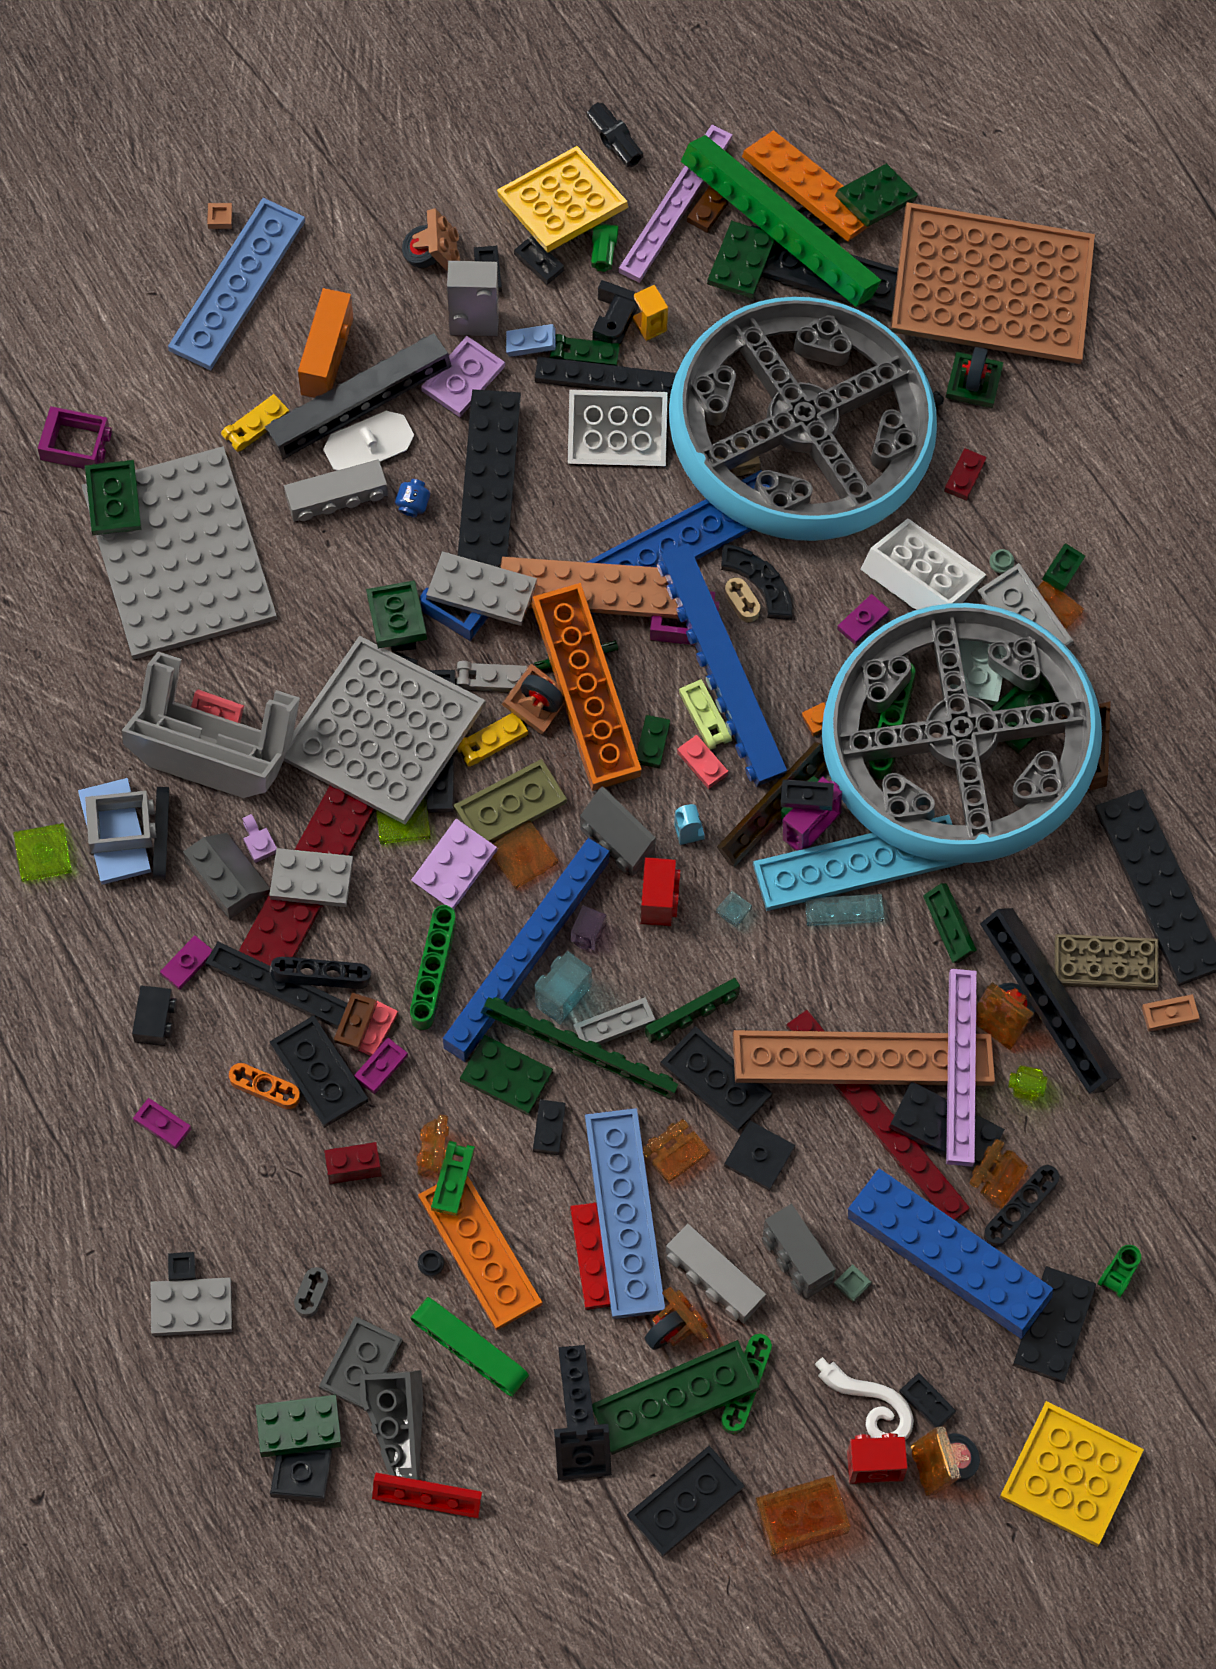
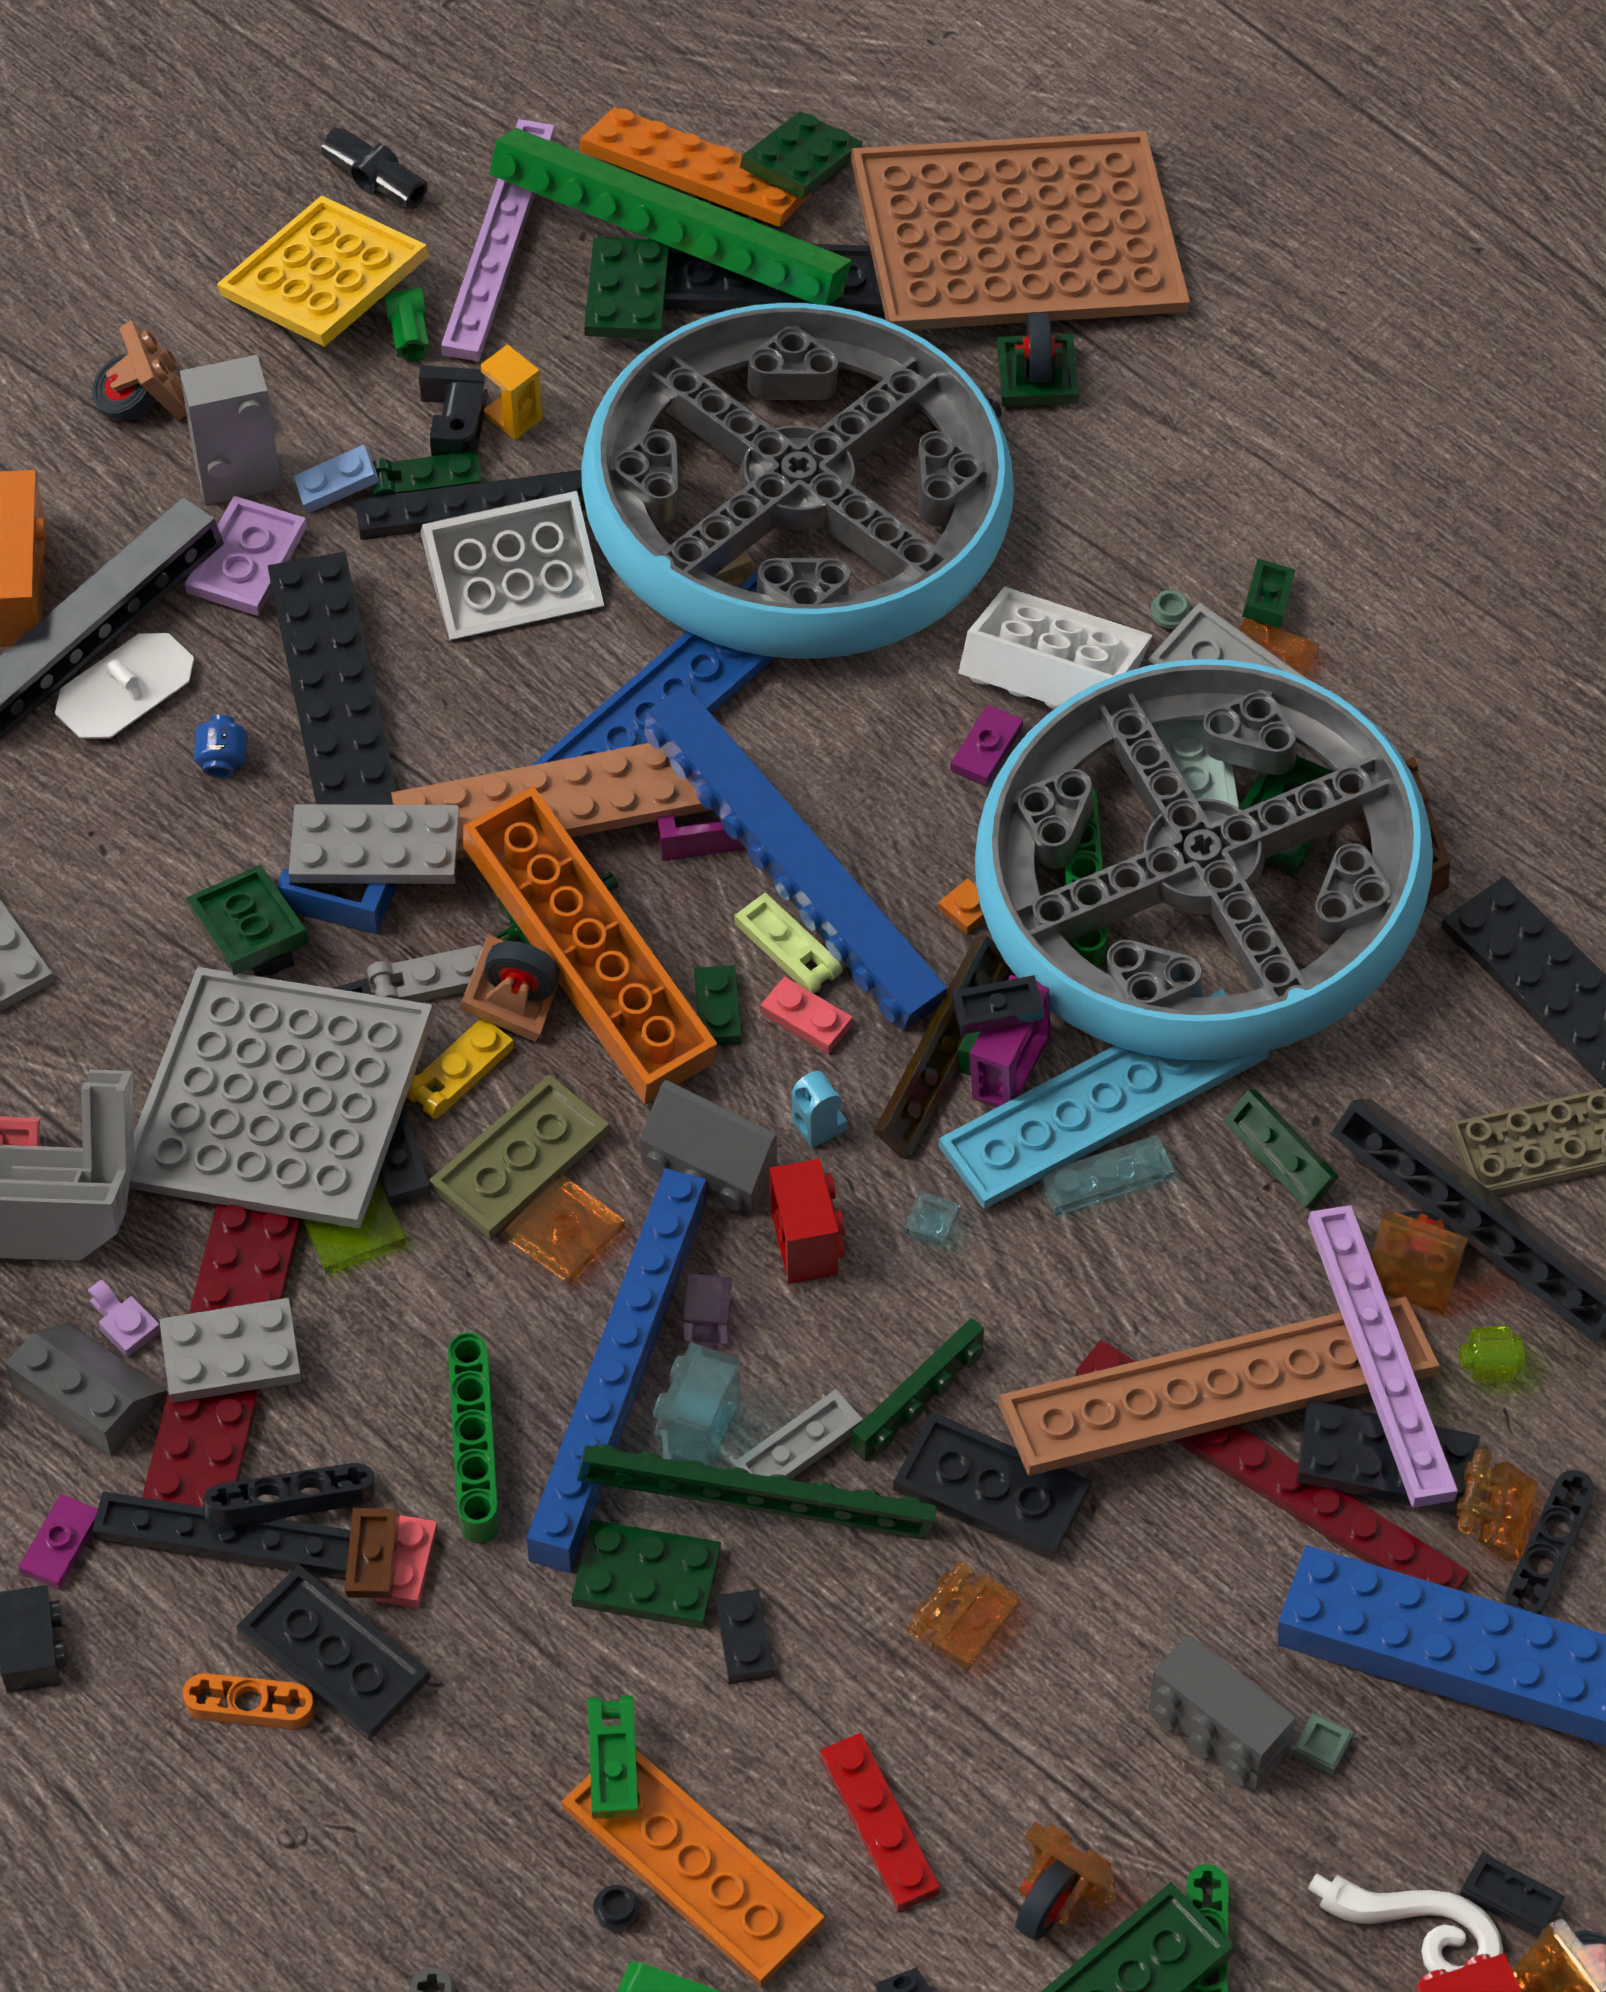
camera: 15 degrees left, 10 degrees down
magenta plate [133,1098,191,1149] -> none
light grey brick [284,459,388,522] -> none
dark red brick [324,1142,381,1184] -> none
magenta plate [354,1038,408,1094] -> none
lavender plate [411,819,498,910] -> none
clear orange plate [416,1115,450,1177] -> none
black plate [514,236,564,285] -> none
medium blue plate [585,1108,665,1319] -> none
light grey brick [666,1224,766,1324] -> none
reddish brown plate [687,186,729,233] -> none
black tile [721,544,792,620] -> none
black plate [724,1120,795,1191] -> none
tan beam [725,578,760,622] -> none
dark red plate [944,448,987,501] -> none

